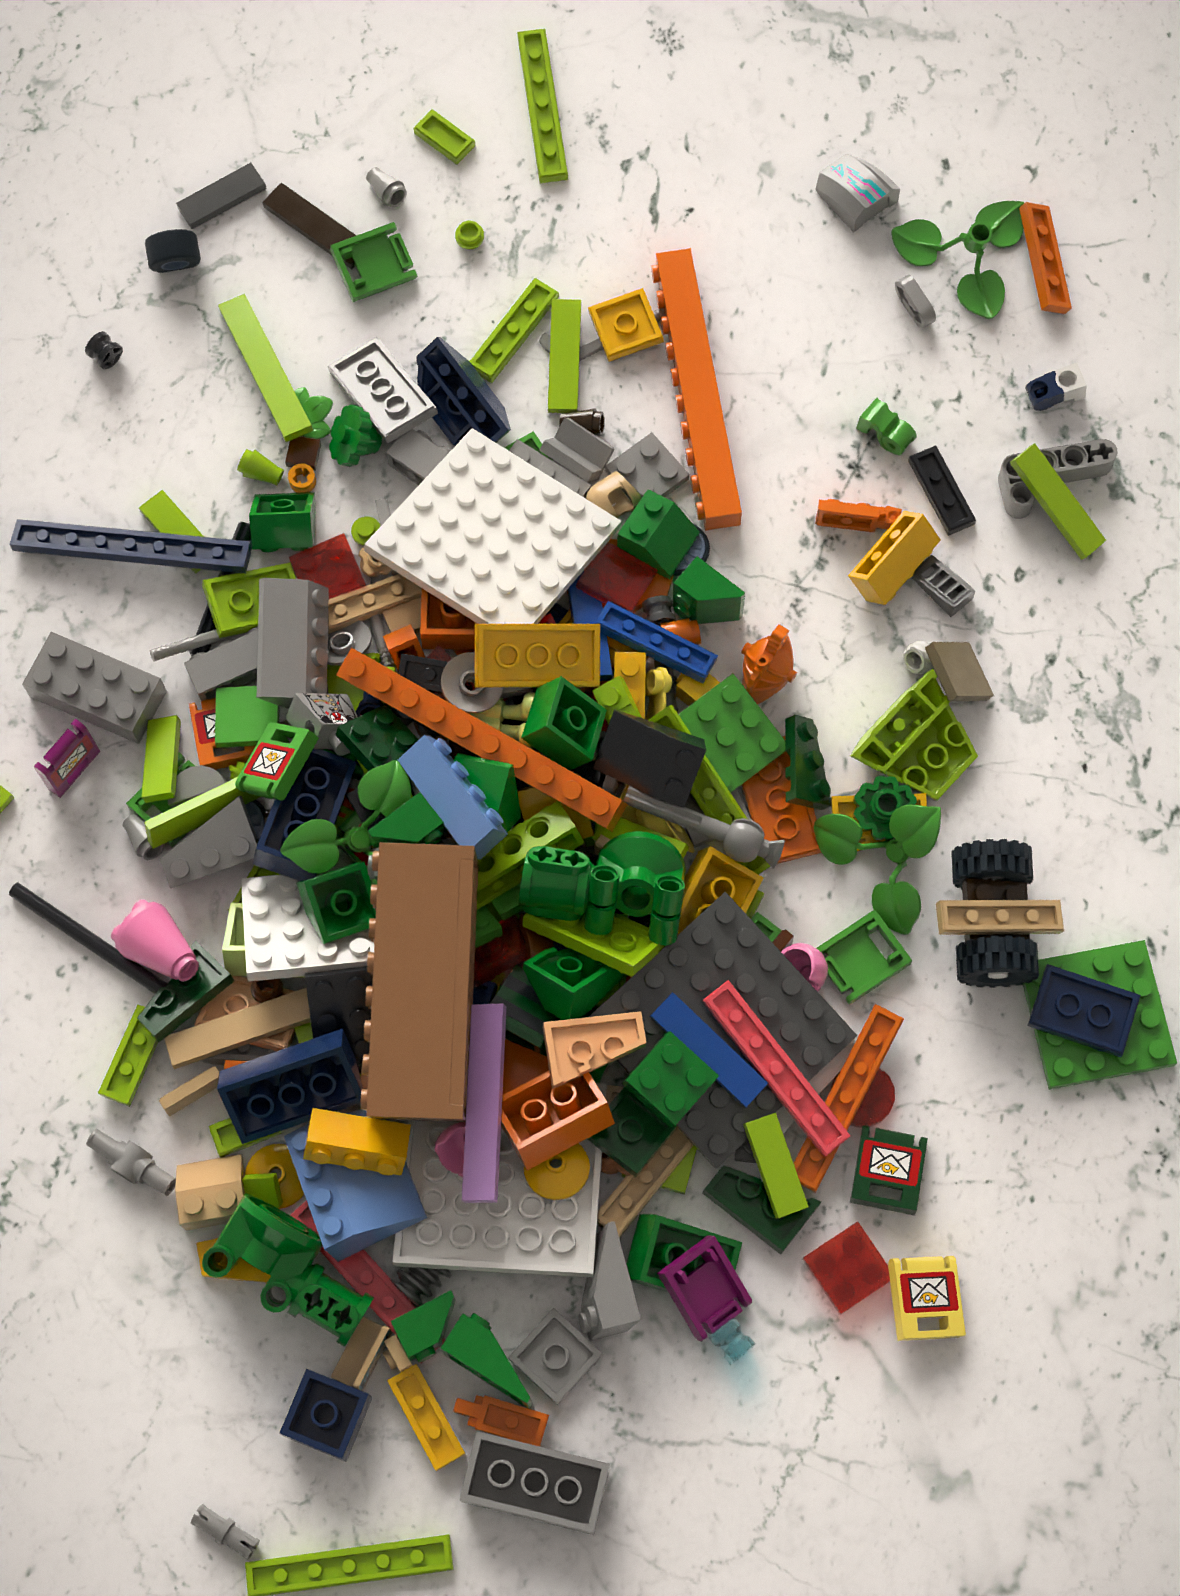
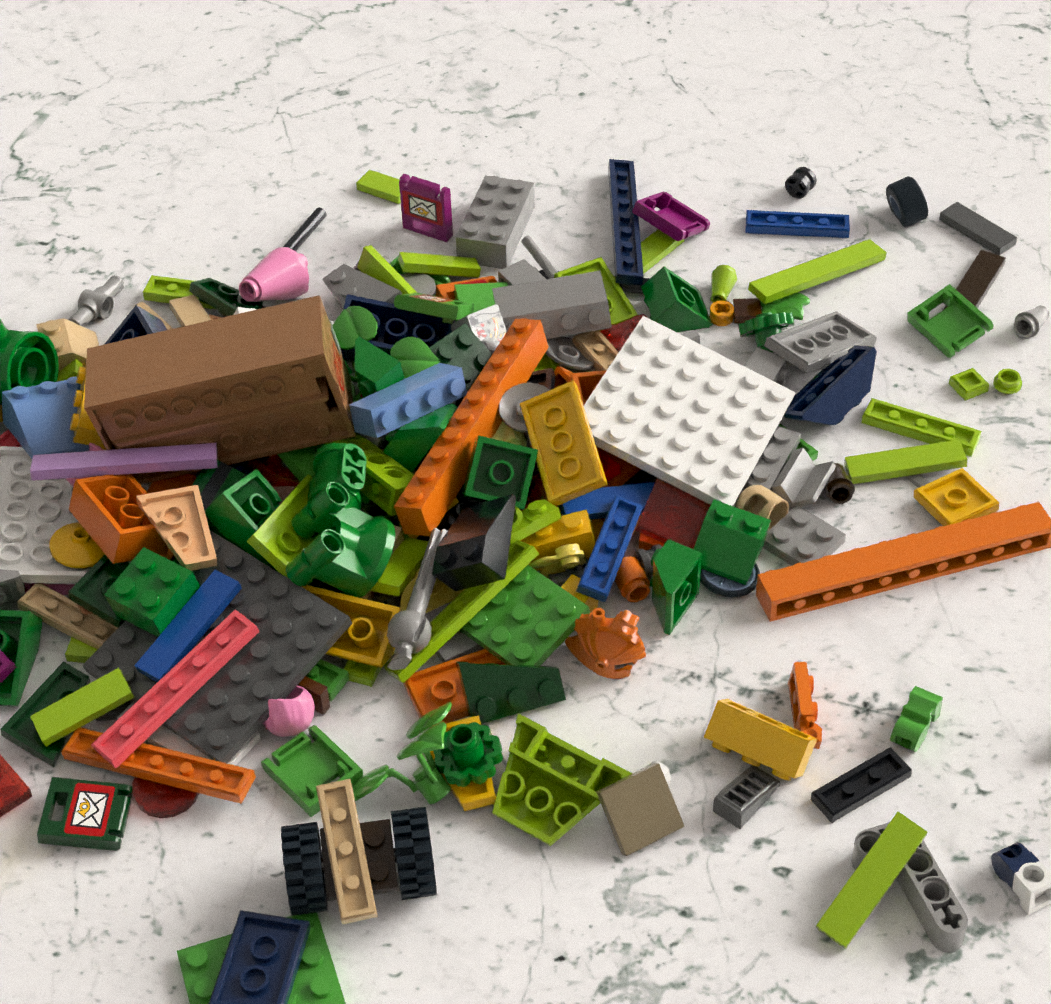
camera: 80 degrees right, 25 degrees down
none -> magenta container [632,191,710,241]
none -> blue tile [745,210,850,238]
none -> lime tile [949,368,990,401]

